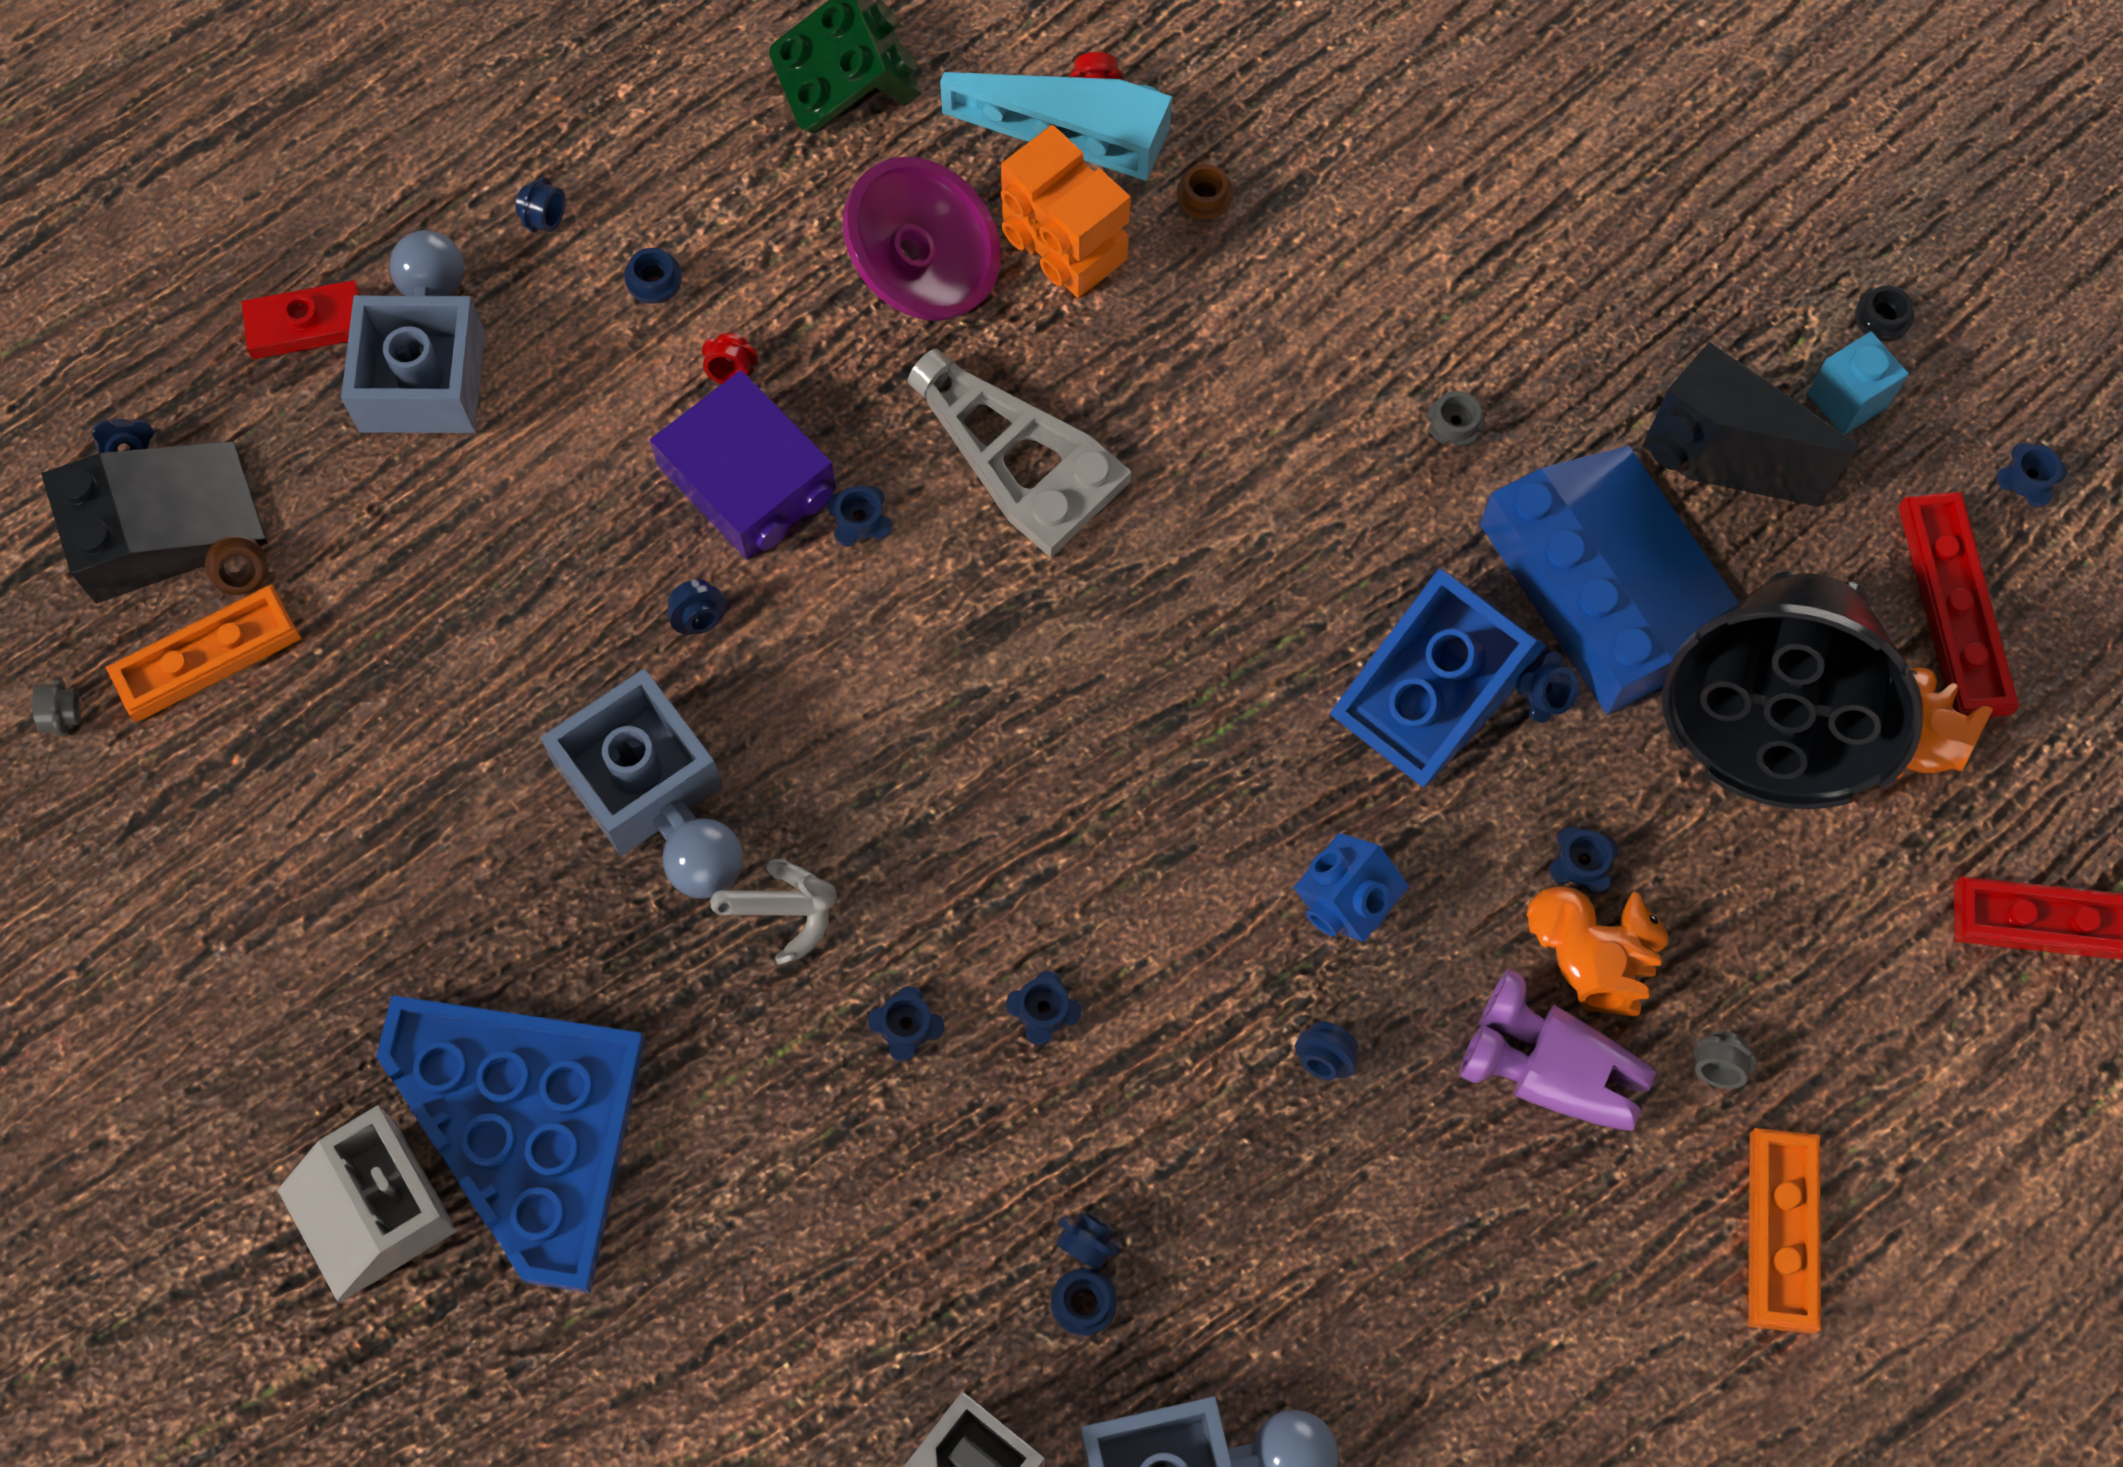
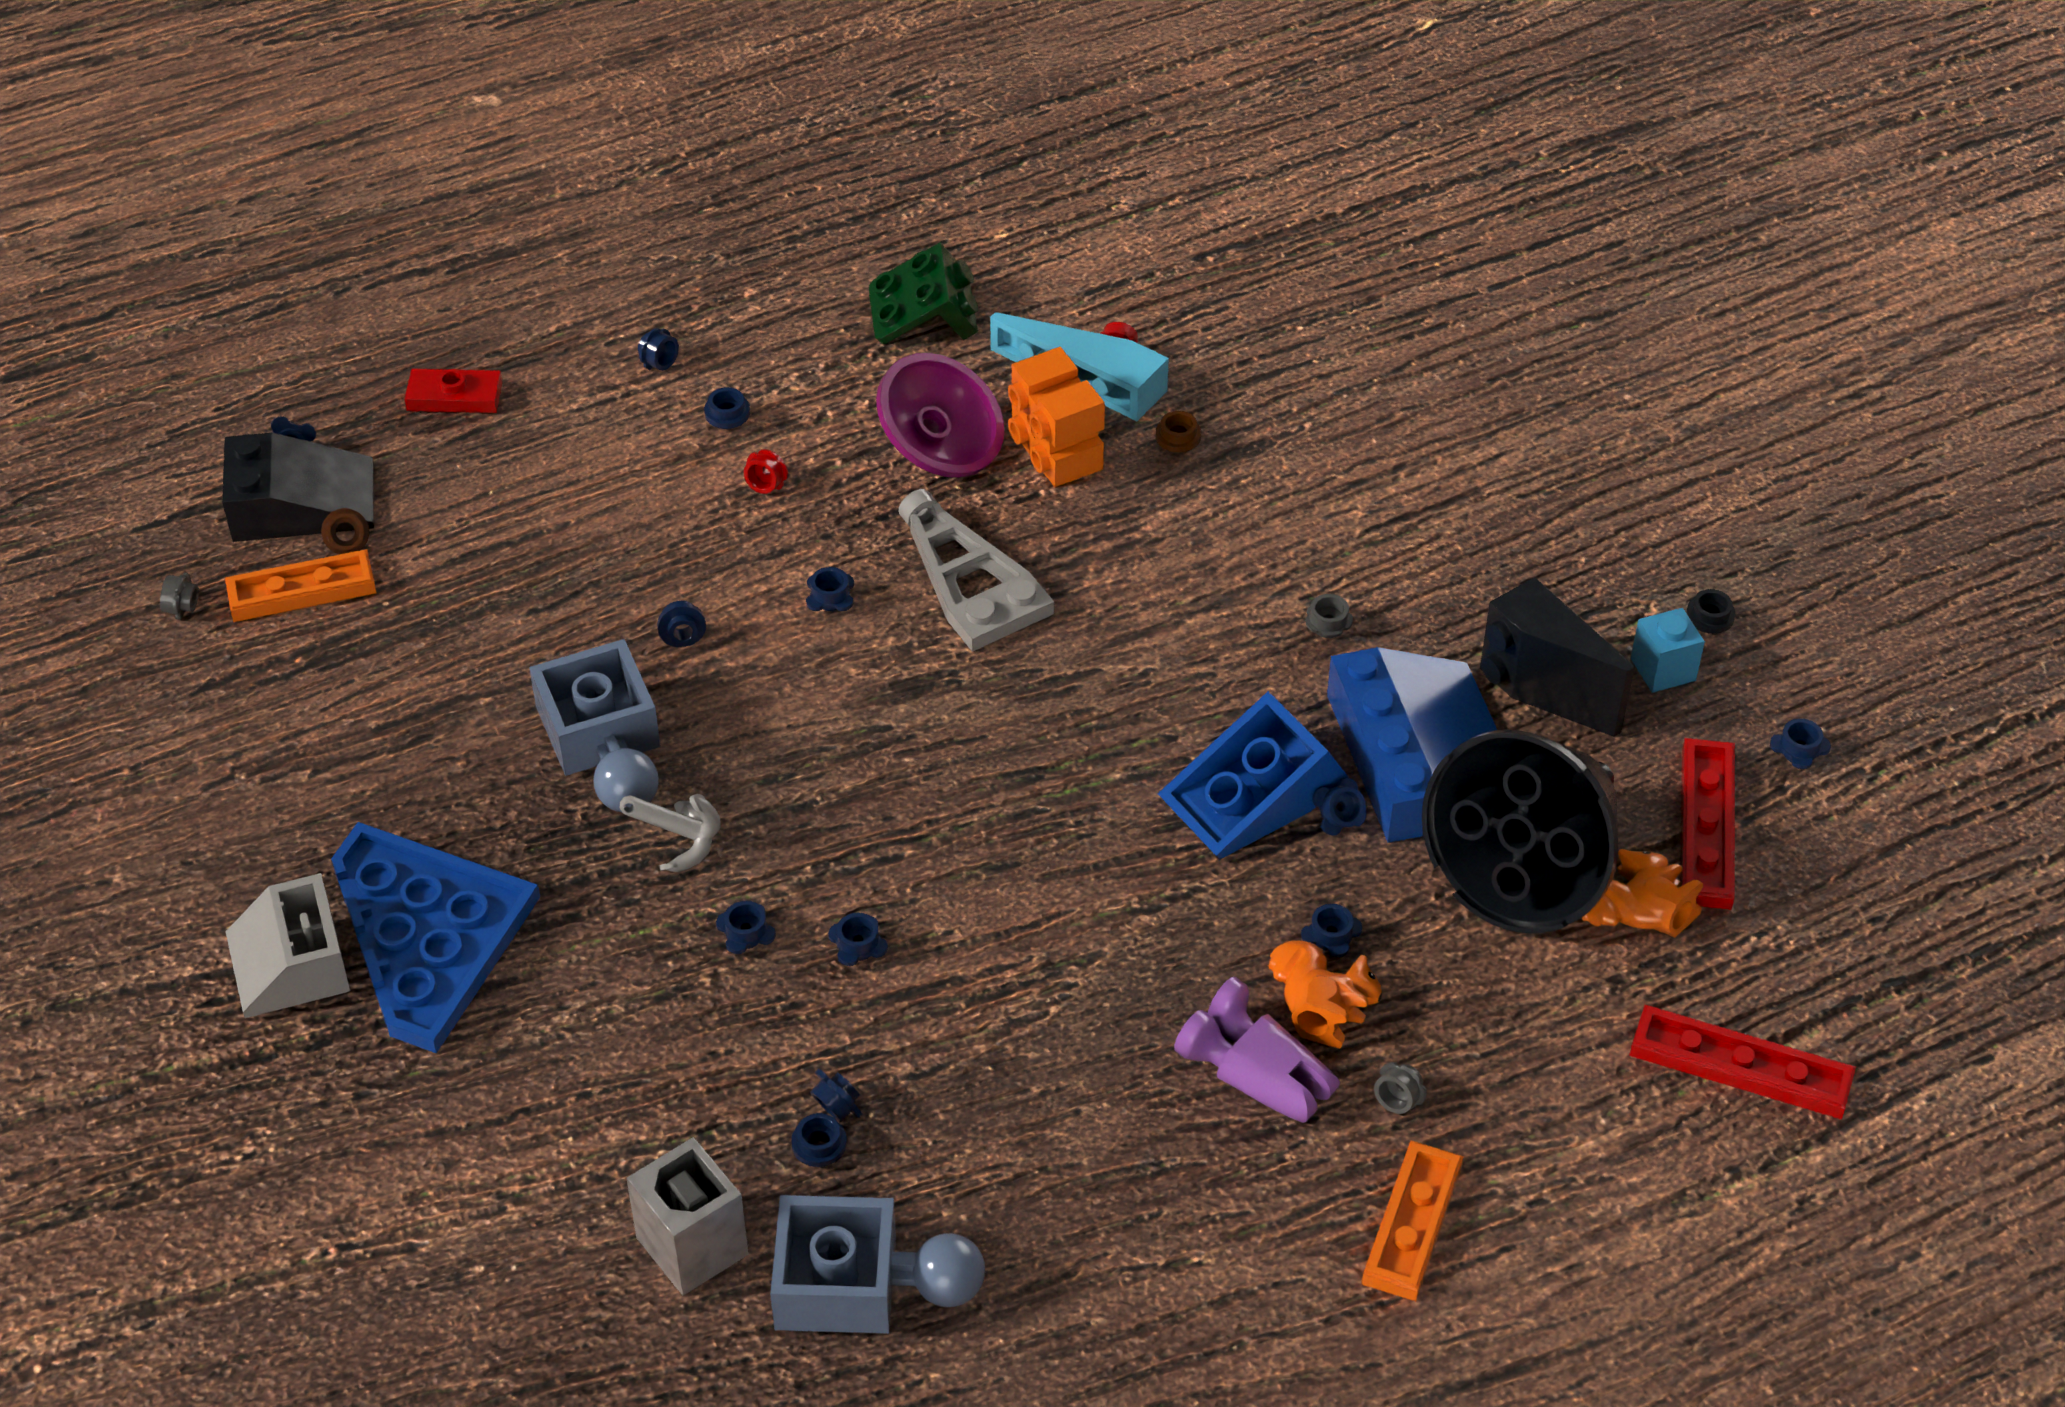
camera: 15 degrees right, 20 degrees down
sand blue brick [341,230,485,433] -> none
dark purple brick [650,370,836,560] -> none
blue brick [1293,833,1409,942] -> none
dark blue plate [1295,1022,1358,1080] -> none

